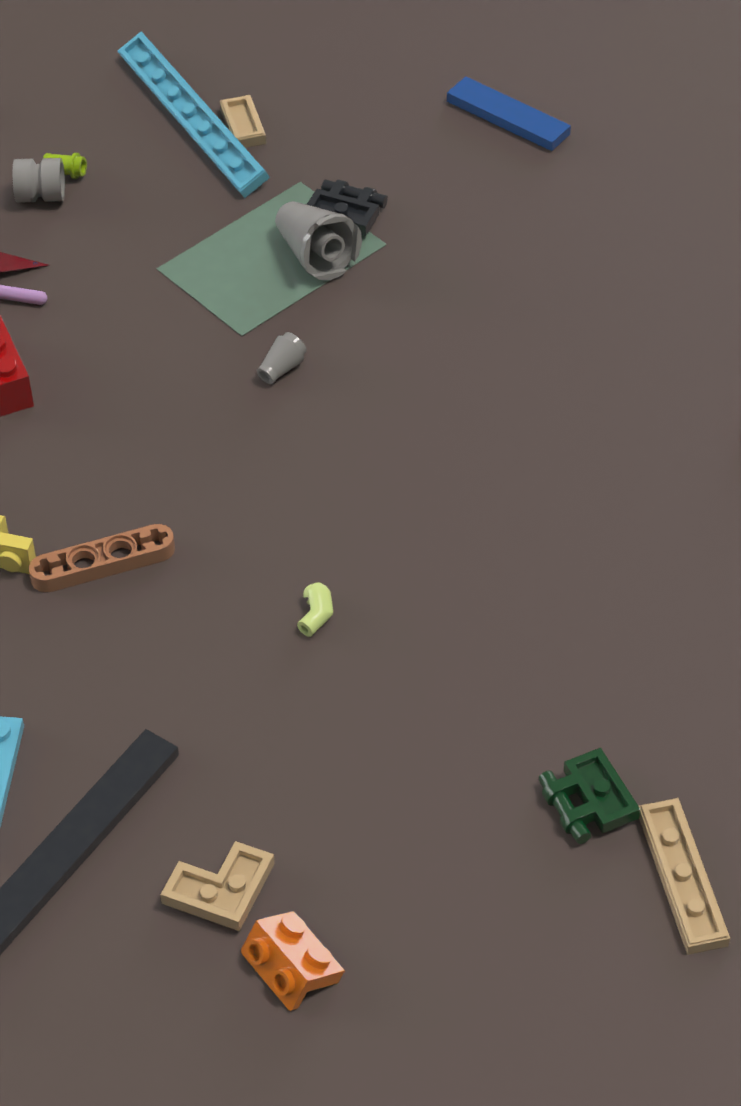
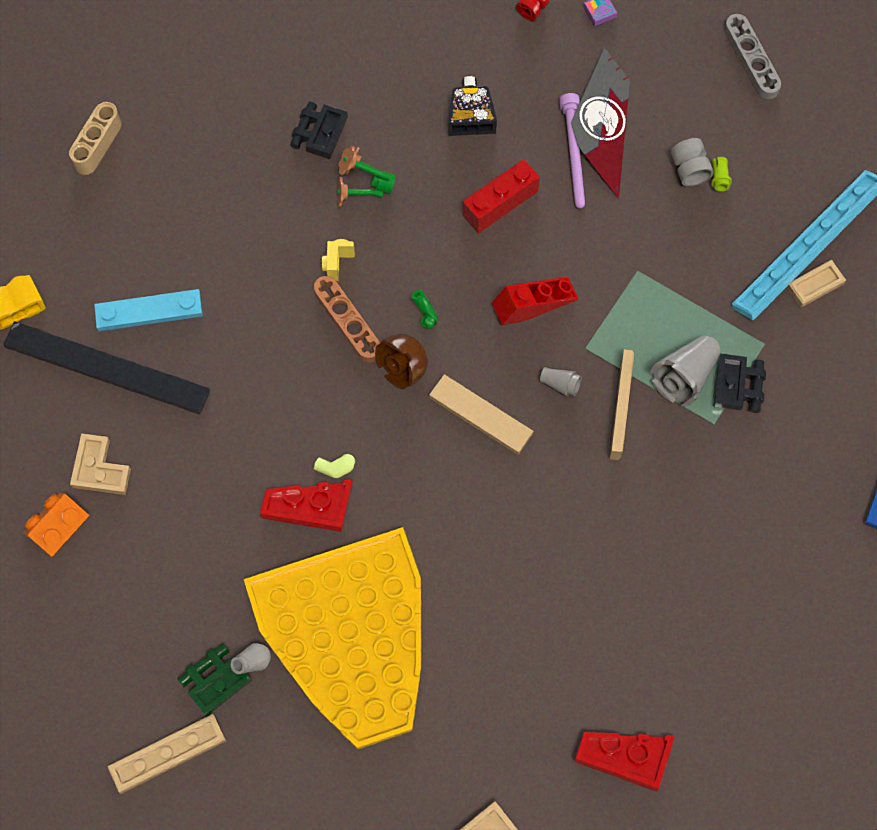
camera: 75 degrees right, 20 degrees up
none -> light grey cone [231,643,271,674]
none -> yellow wing [244,527,421,749]
none -> red wing [260,479,353,532]
none -> reddish brown cylinder [375,334,428,389]
none -> green arm [411,290,438,329]
none -> tan tile [429,374,534,455]
none -> red slope [492,277,579,325]
none -> tan tile [609,349,634,460]

